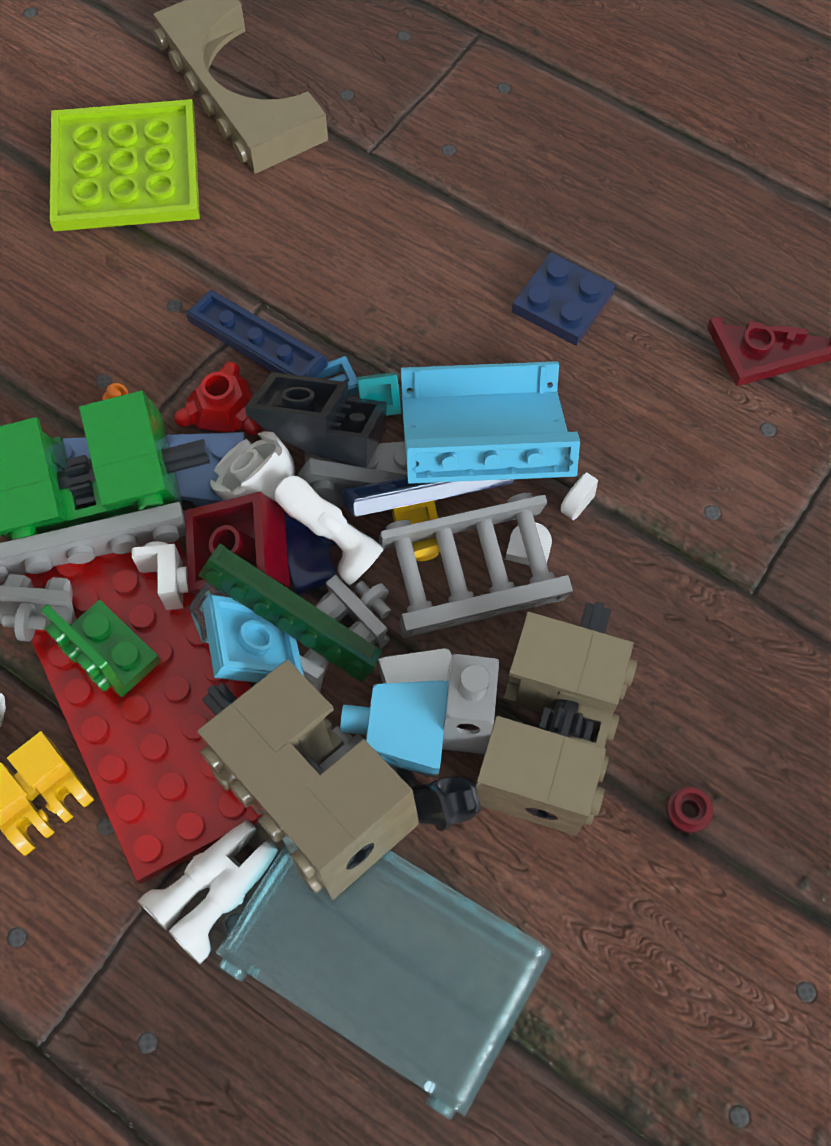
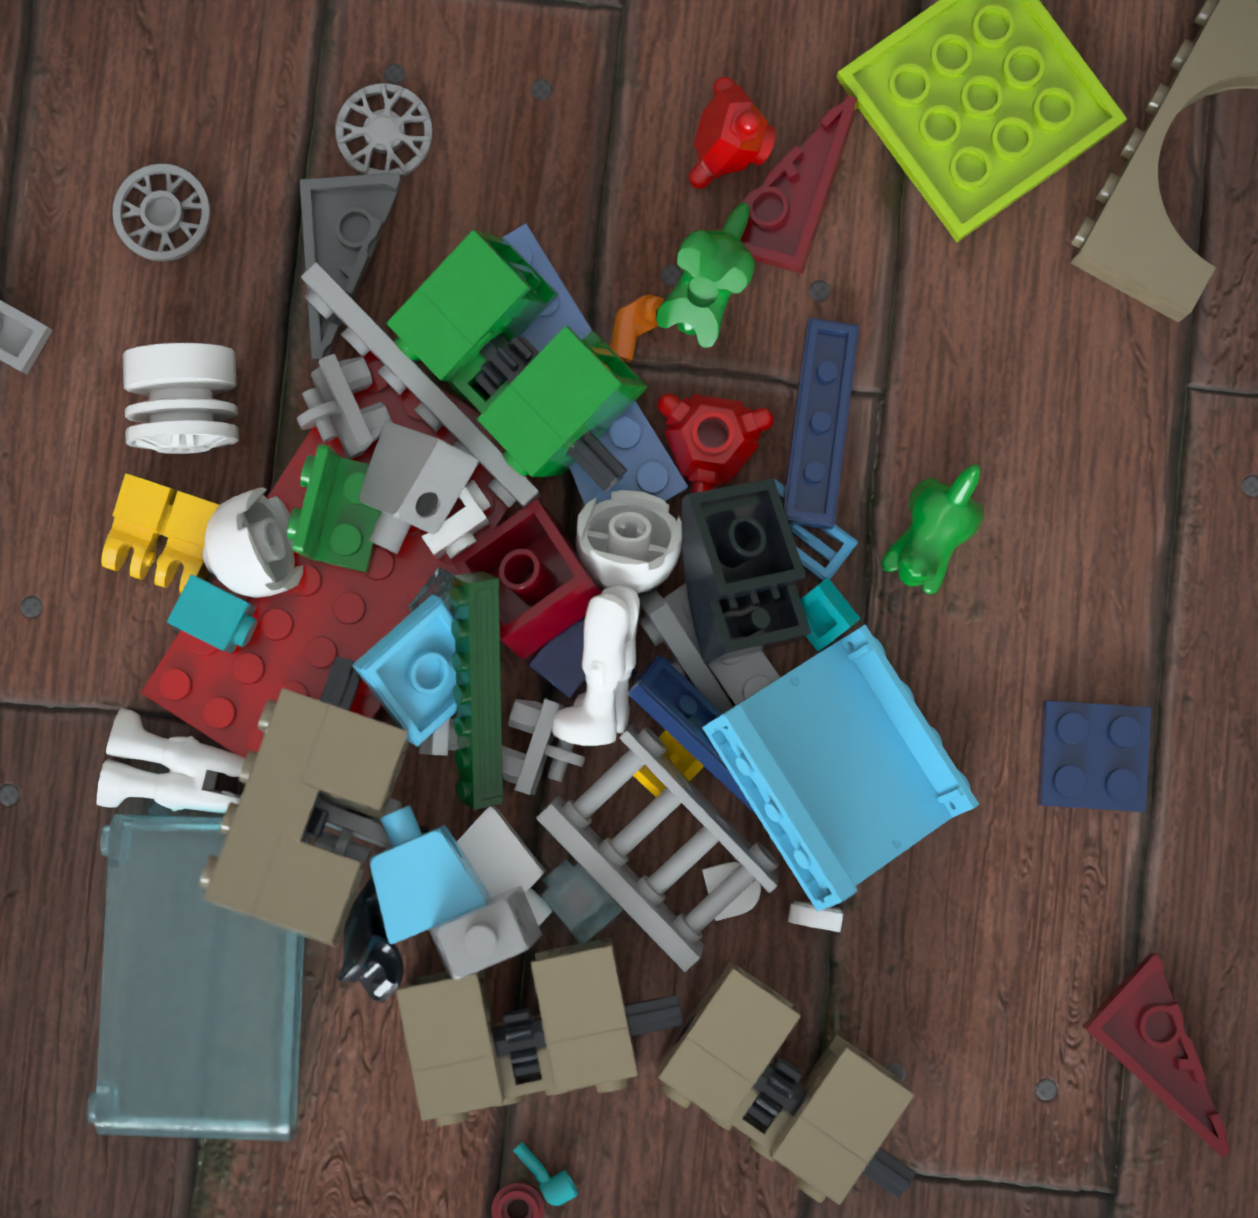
camera: 60 degrees right, 20 degrees up
none -> teal brick [167,574,258,654]
none -> white cylinder [203,487,303,598]
none -> light grey torso [359,421,479,554]
none -> teal hand [513,1142,578,1206]
none -> clear light blue window [541,859,623,946]
none -> green animal [655,202,755,348]
none -> dark tan piece [657,959,916,1205]
none -> red rock [688,76,776,189]
none -> dark red wing [714,95,858,274]
none -> green animal [881,464,984,595]

